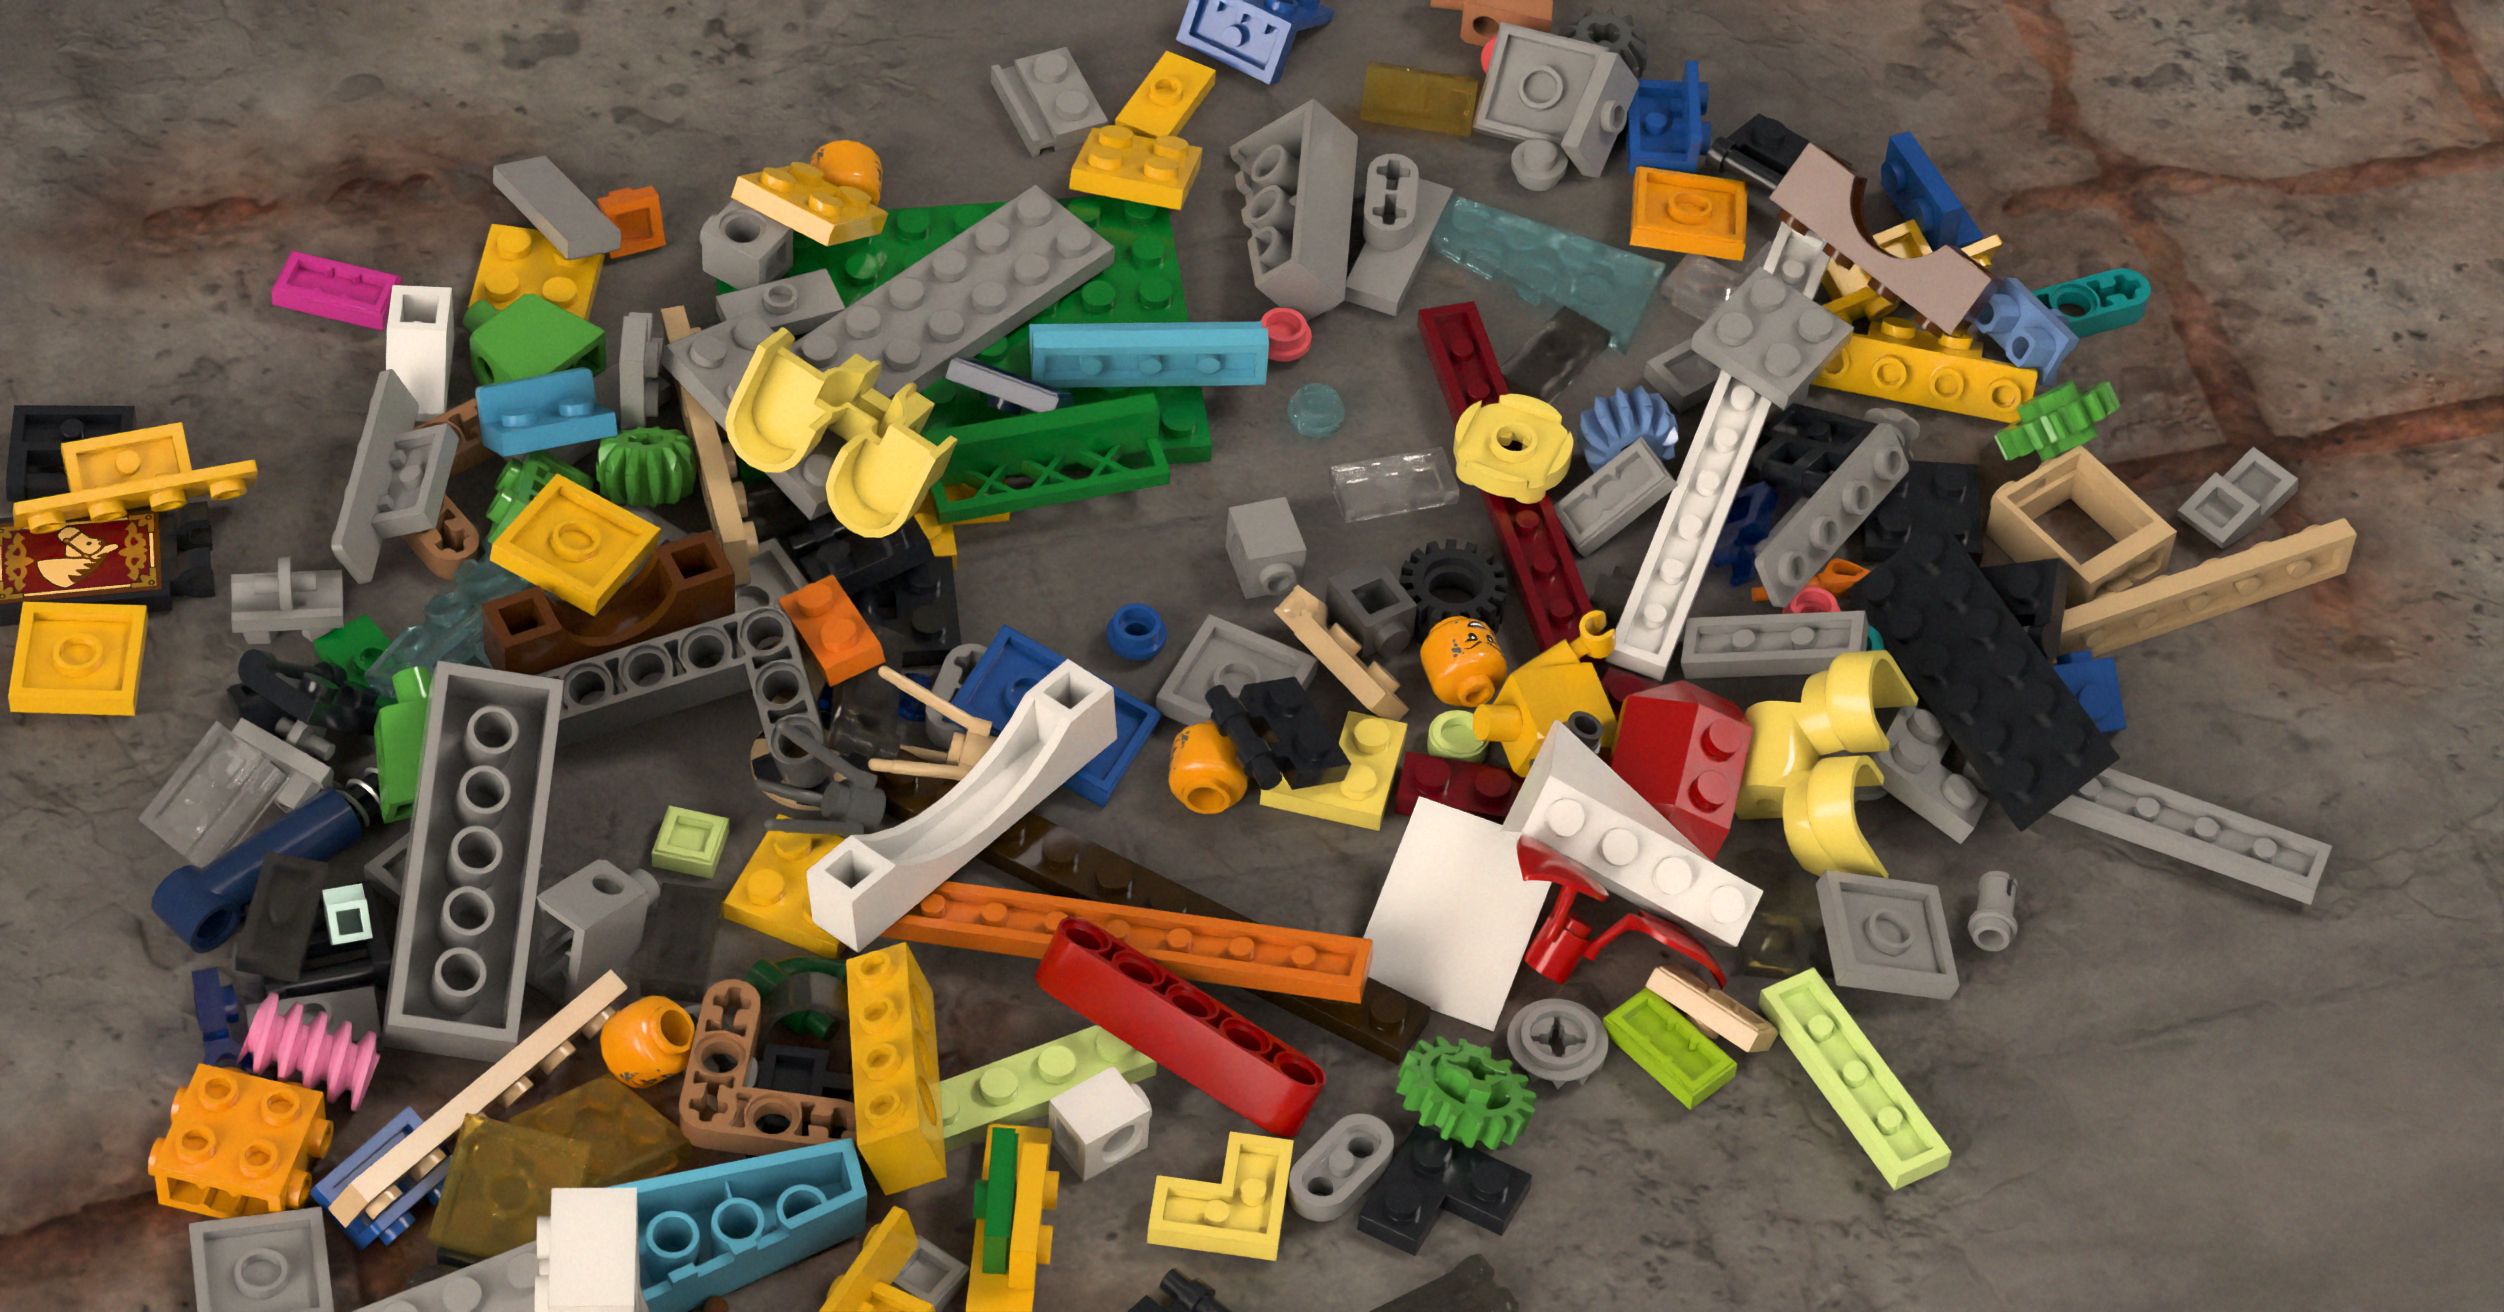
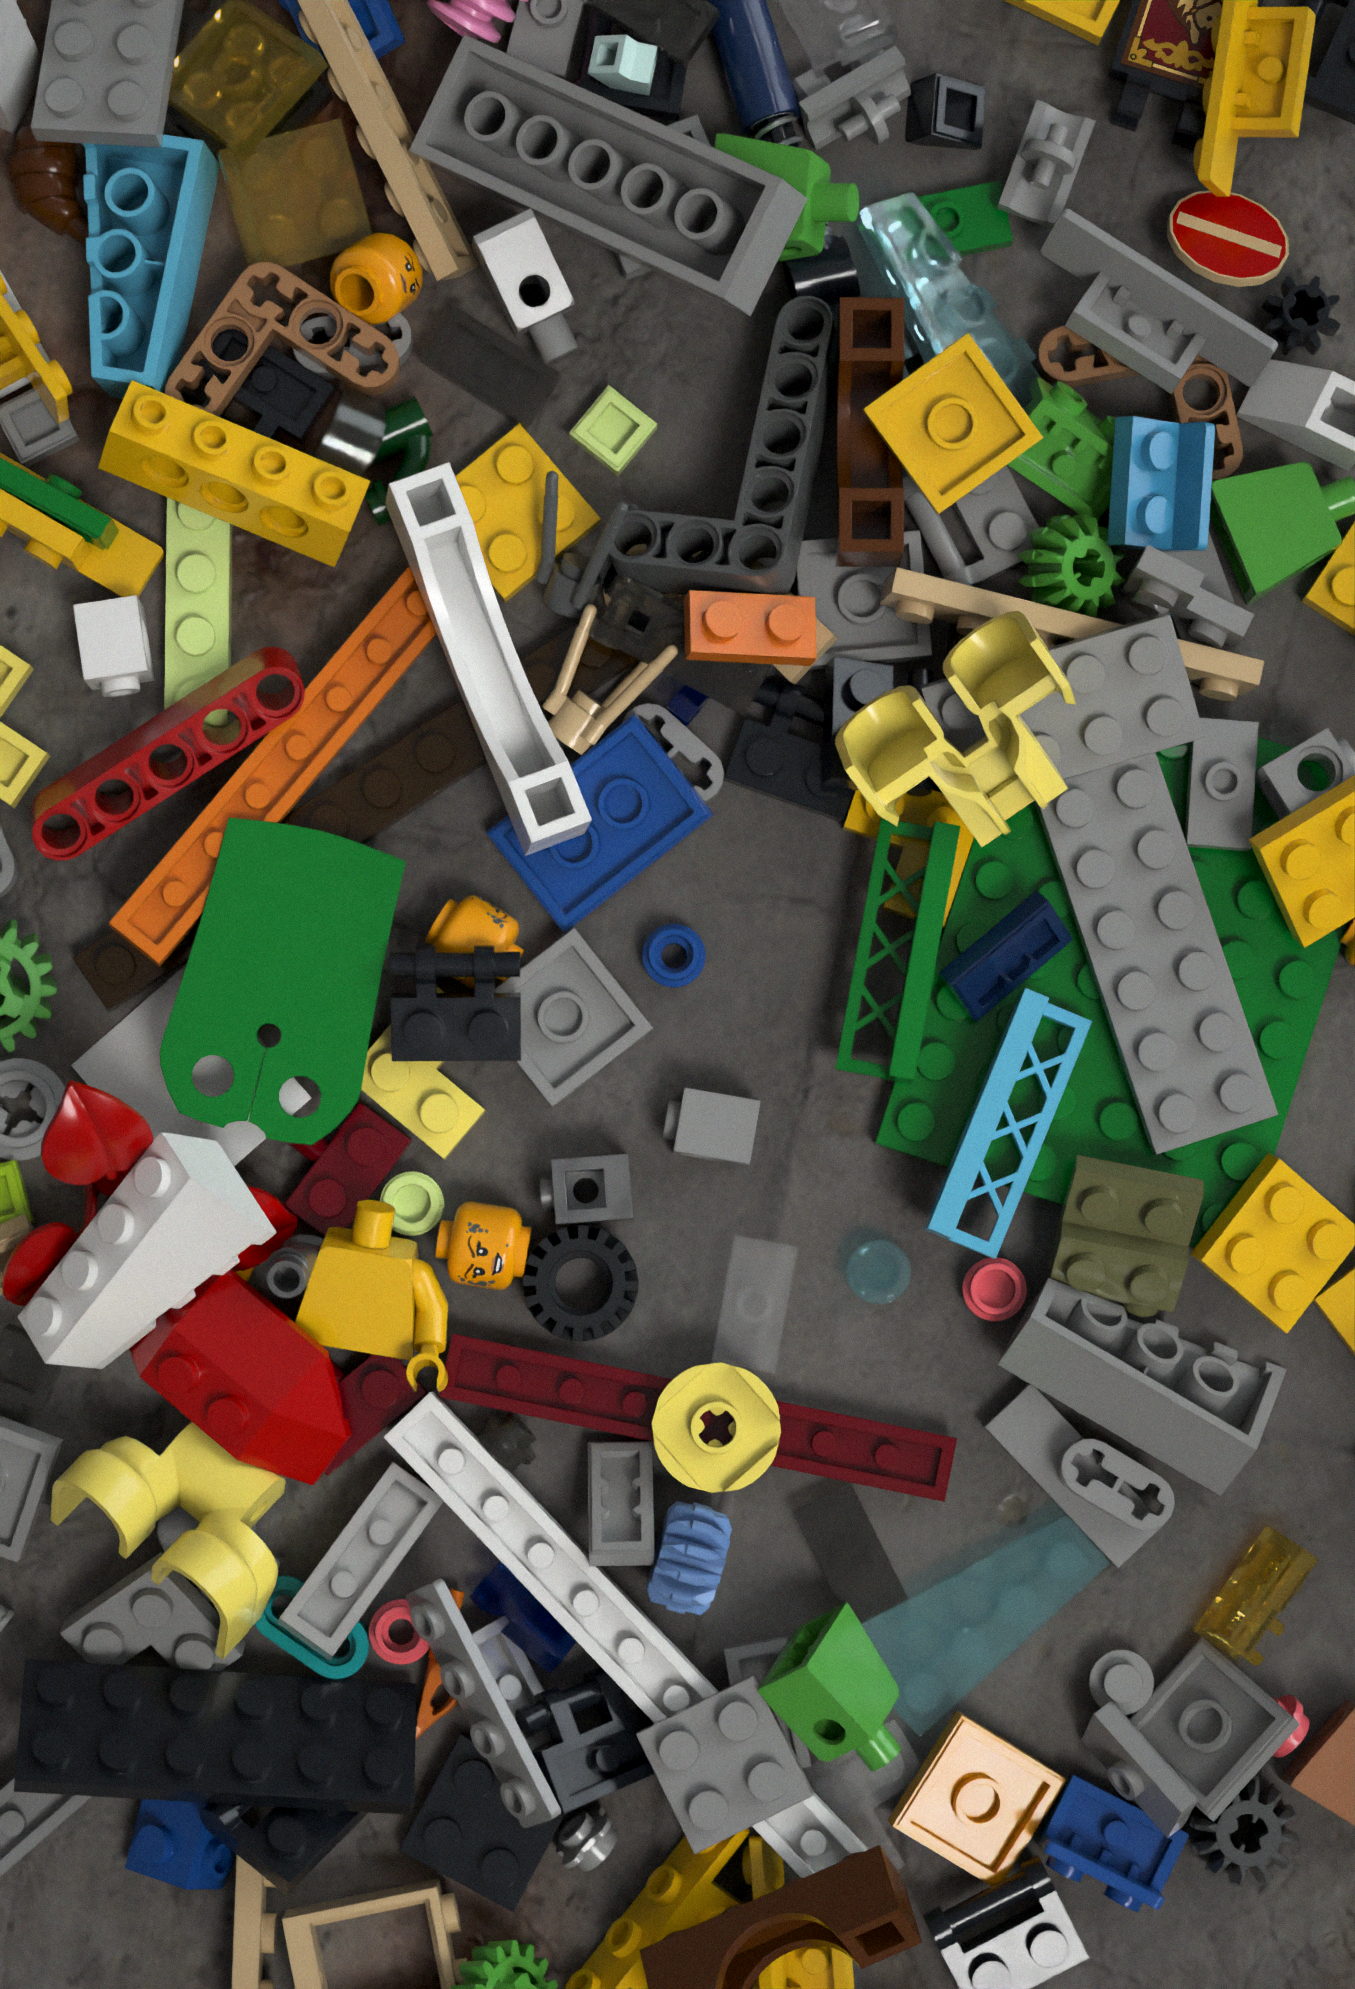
camera: 110 degrees right, 35 degrees up
black plate [238,649,383,736] -> none
tan hinge [1274,585,1410,721] -> none
none -> green piece [159,818,406,1145]
none -> bright green torso [757,1602,901,1771]
none -> olive plate [1048,1155,1204,1317]
none -> red piece [1167,190,1289,287]
none -> black gear [1262,276,1341,355]

